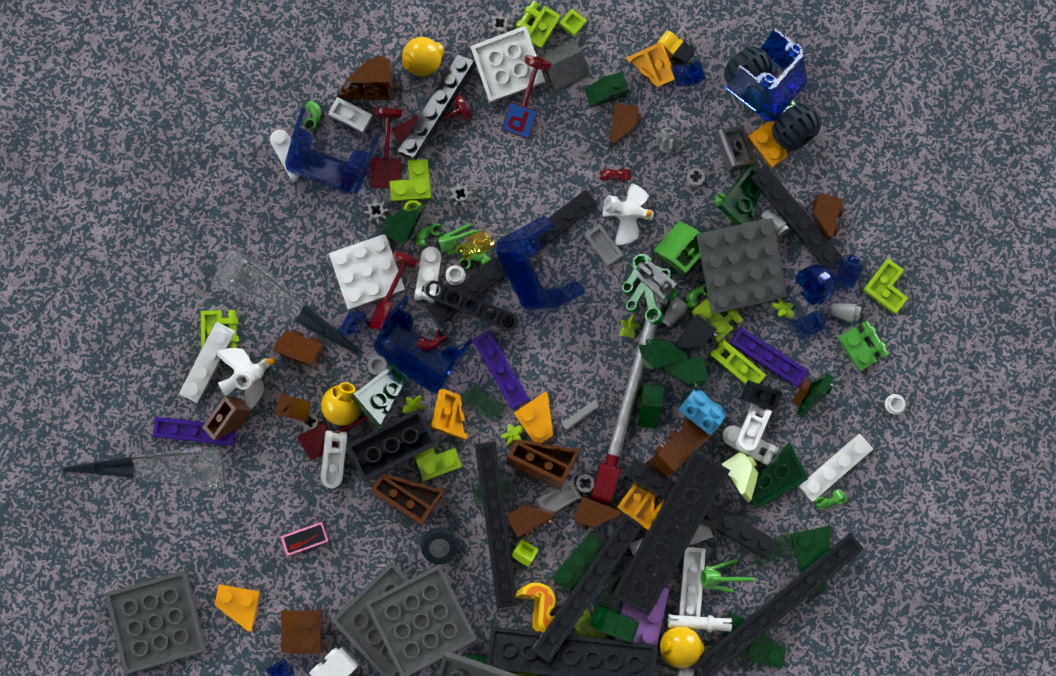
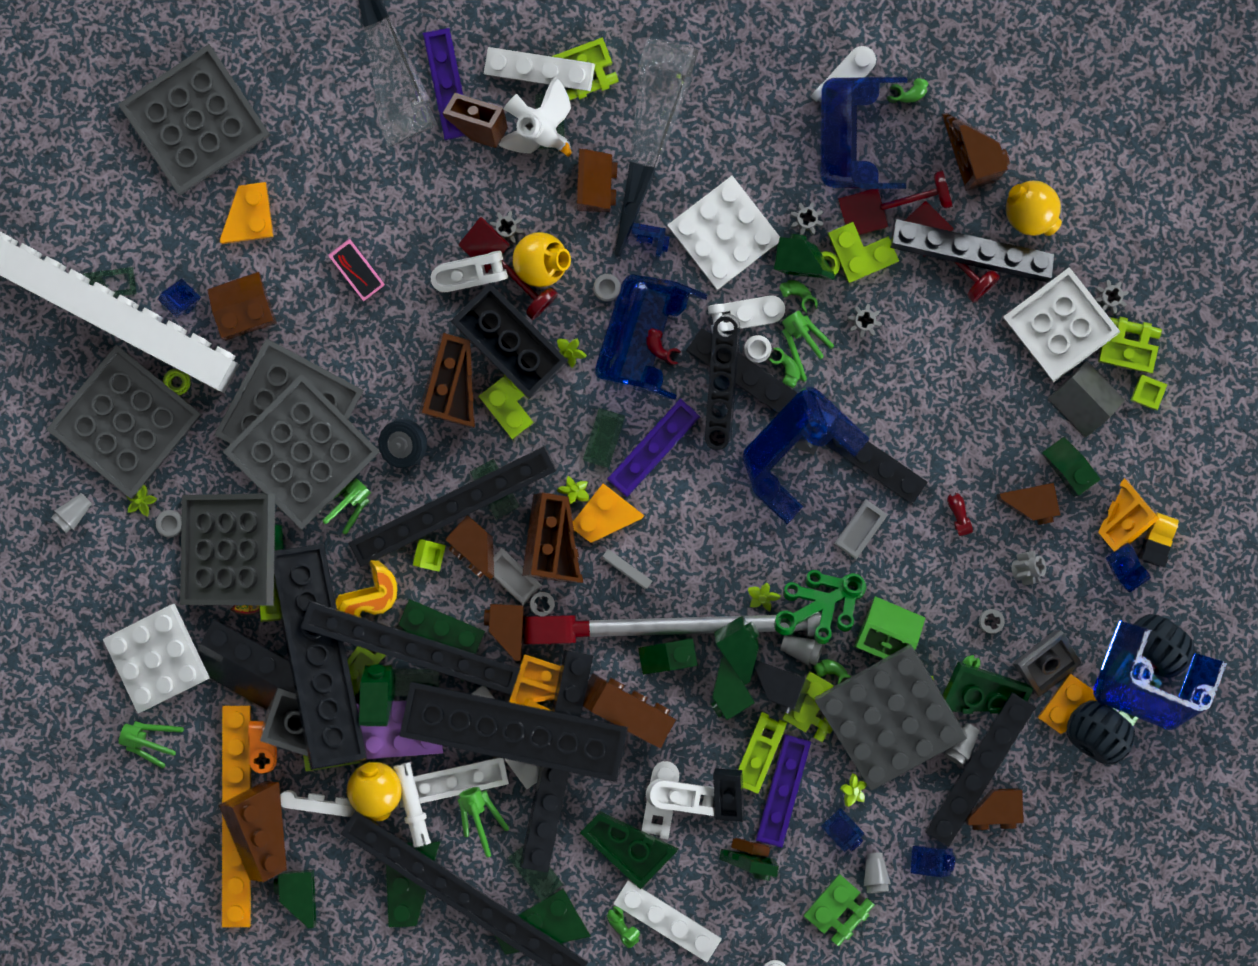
camera: 65 degrees right, 5 degrees up
reddish brown slope [275,394,311,422] -> none
white plate [328,97,373,134] -> none
wing [351,363,407,428] -> none
dark red piece [367,251,420,331] -> none
light orange wing [430,389,468,440] -> none
clear yellow plate [456,229,494,260] -> none
dark red piece [501,55,552,139] -> none
white animal [603,183,654,246] -> none
hinge [636,261,678,299] -> none
dark azure plate [678,388,726,436] -> none
yellowish green slope [722,452,758,502] -> none
clear blue cylinder [796,264,836,305] -> none
lime plate [863,258,908,315] -> none
none -> bright green plant [323,478,371,535]

